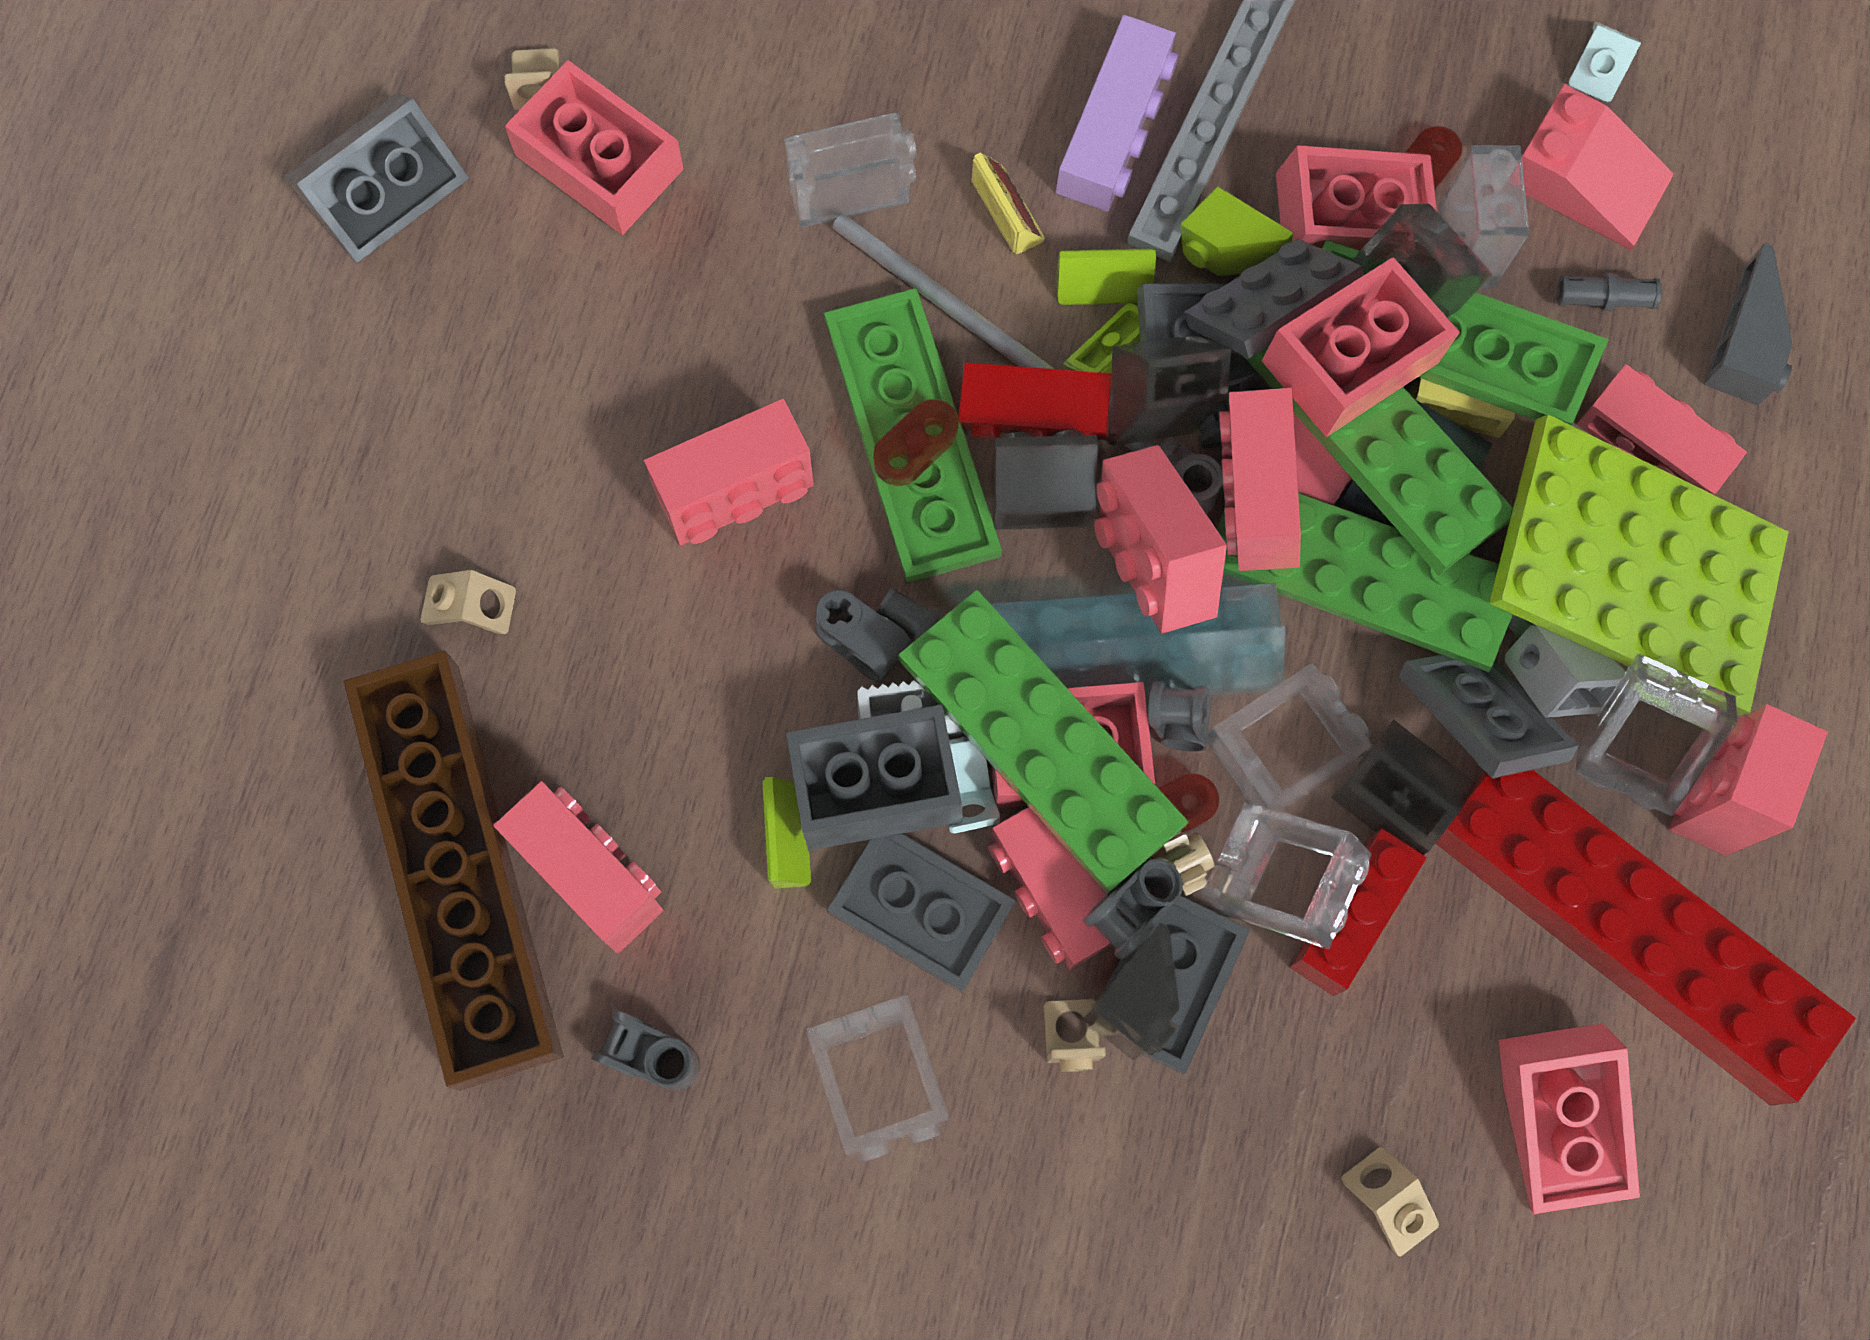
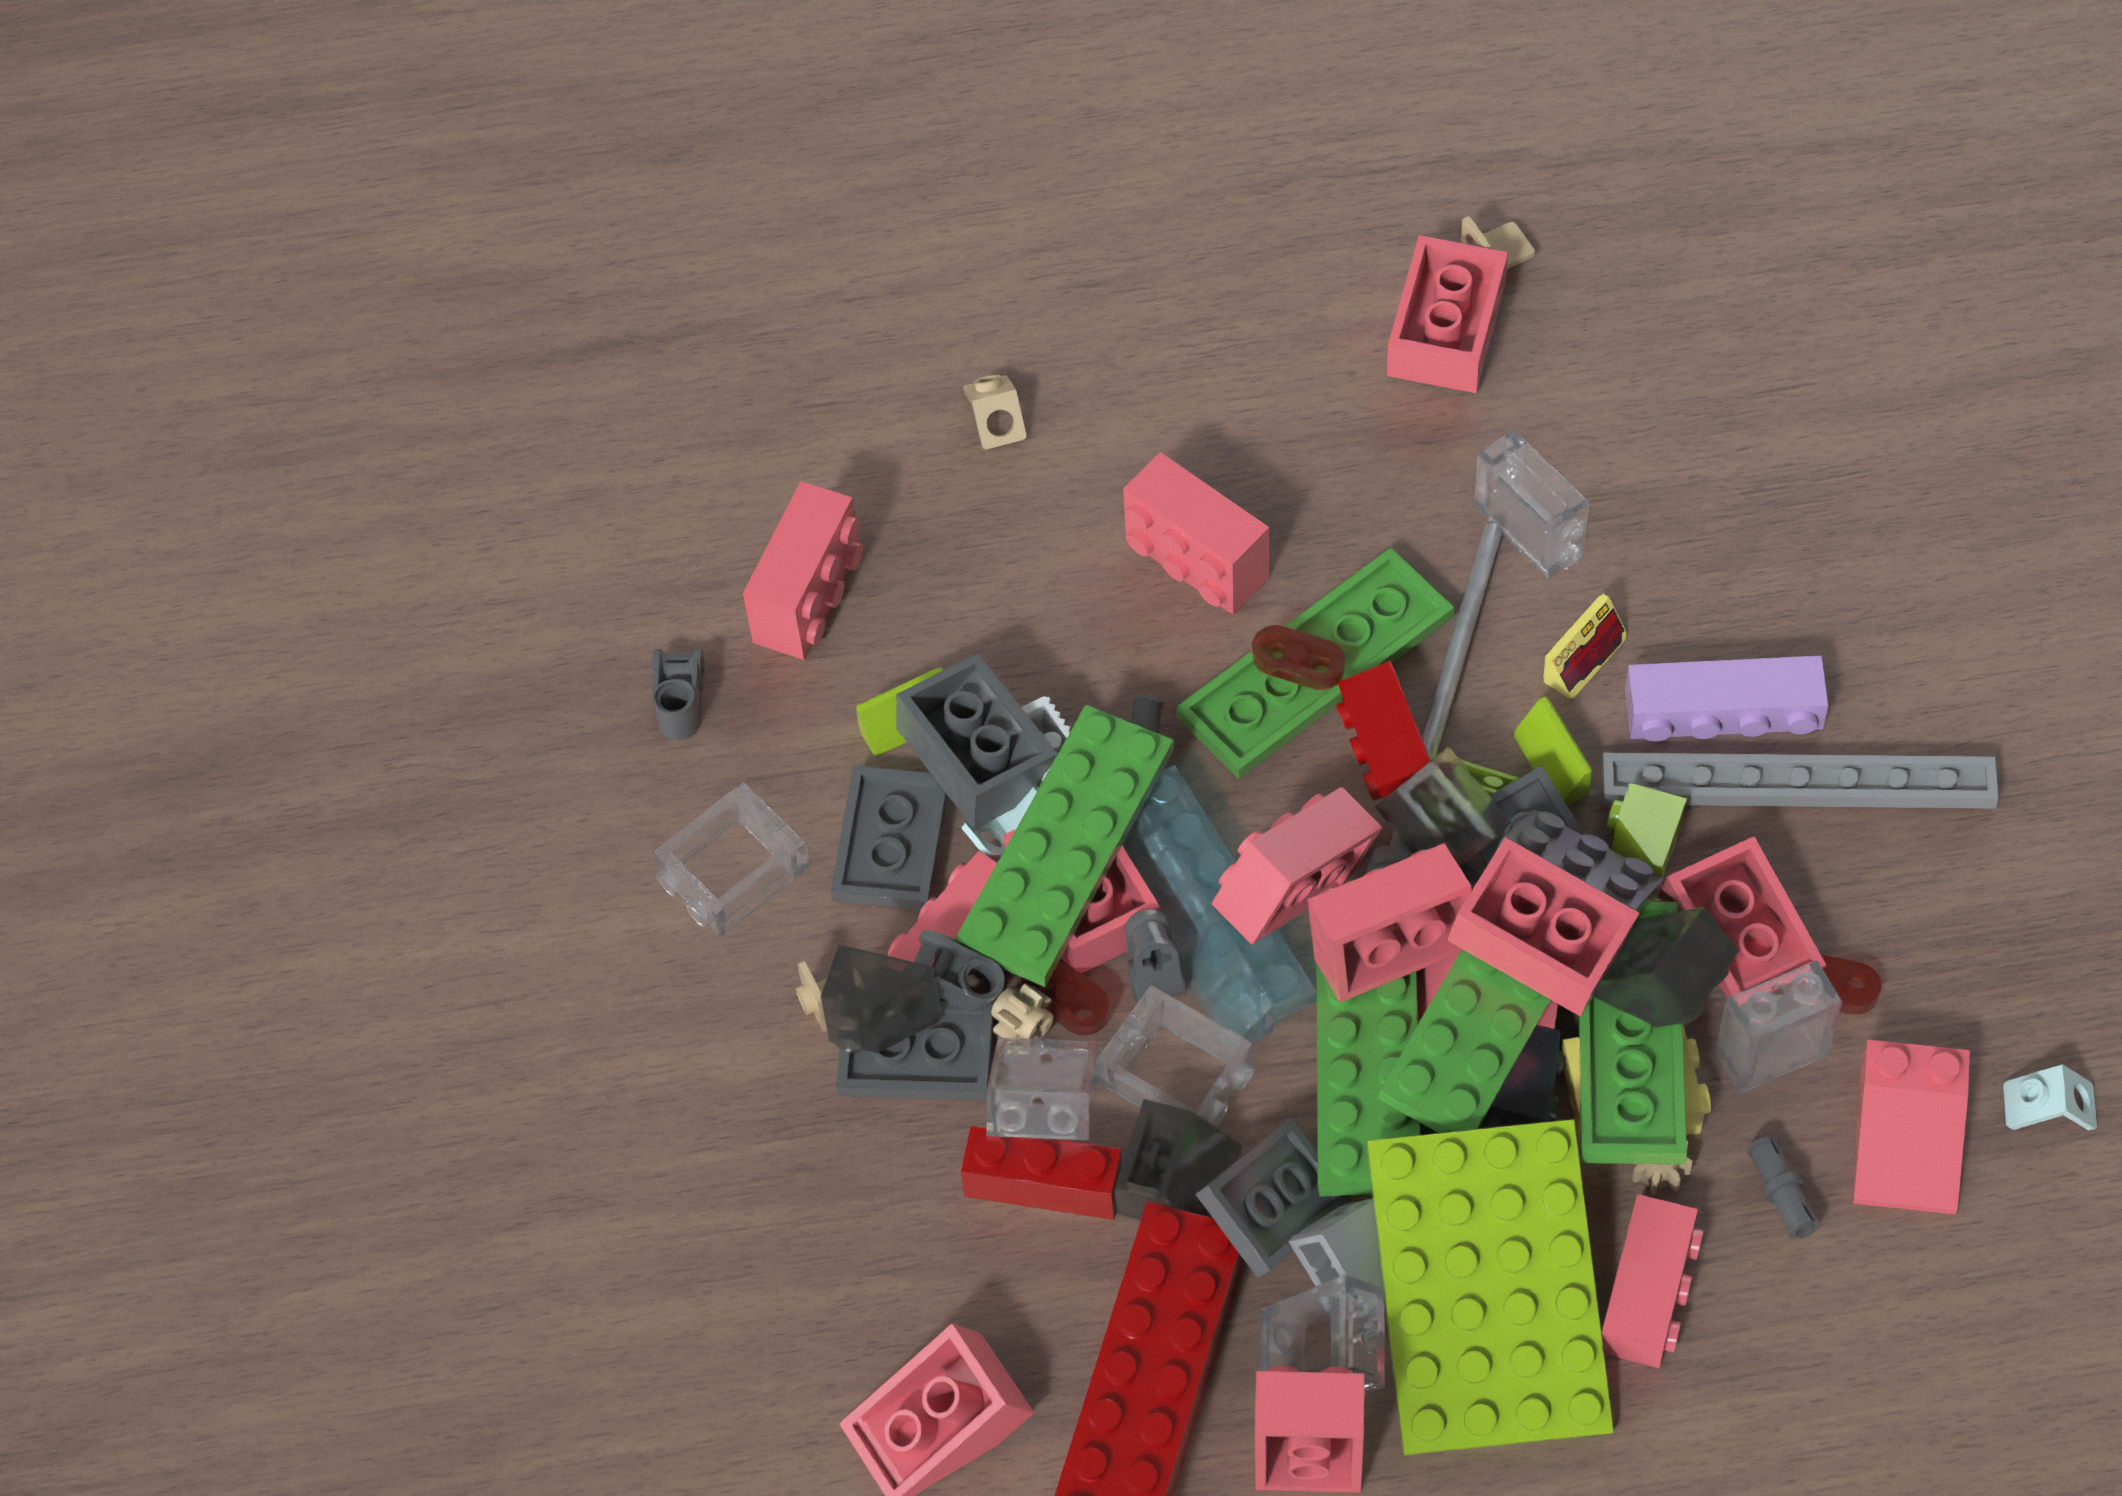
camera: 75 degrees right, 15 degrees down
dark grey slope [284,93,470,263] -> none
reddish brown brick [343,650,564,1091] -> none
dark grey piece [815,590,911,683] -> none
clear smoke slope [991,430,1098,530] -> none
tan bracket [1341,1148,1439,1257] -> none
dark grey slope [1703,243,1792,405] -> none

